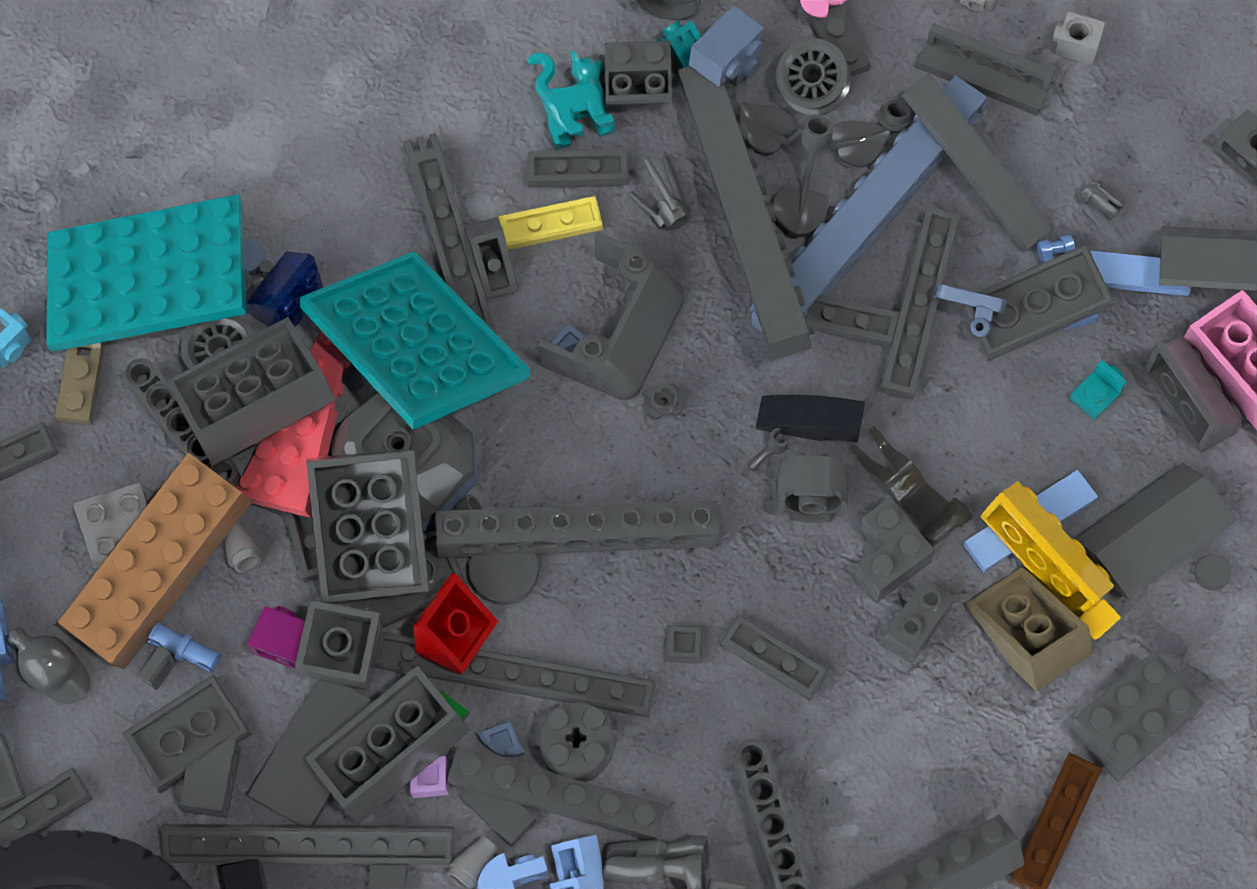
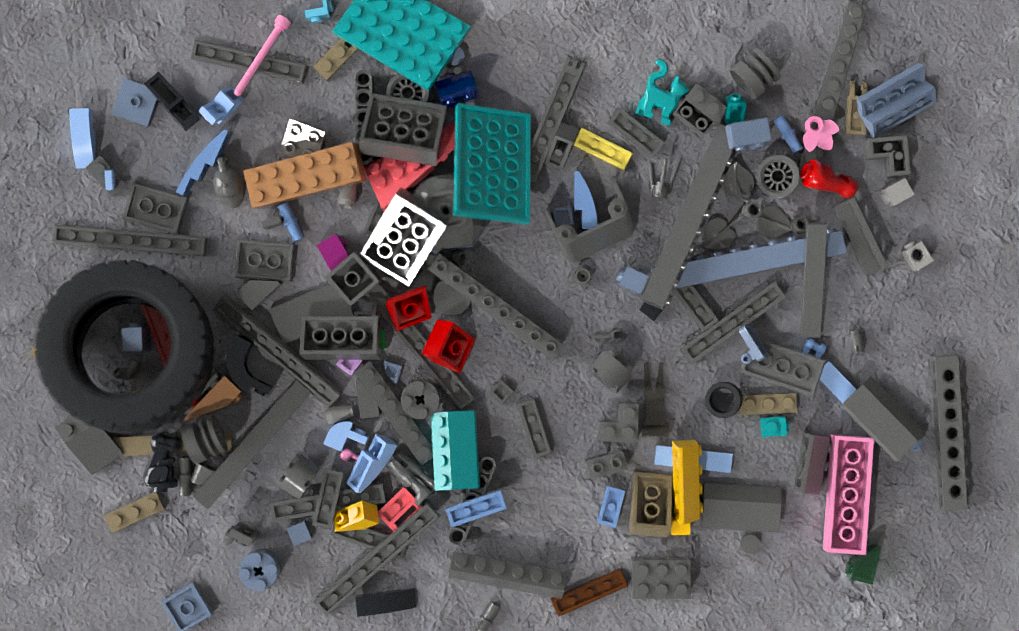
camera: 40 degrees right, 20 degrees up
black slope [756,395,865,443] -> none
none -> red slope [421,320,476,373]
none -> teal slope [431,411,480,491]
none -> medium blue plate [445,490,507,527]
none -> medium blue slope [574,171,597,230]
none -> medium blue plate [597,485,625,528]
none -> sand blue brick [616,267,649,295]
none -> black plate [639,302,666,322]
none -> black tyre [705,382,743,418]
none -> dark tan plate [739,393,797,415]
none -> medium blue pin [773,115,804,154]
none -> red animal [800,159,859,198]

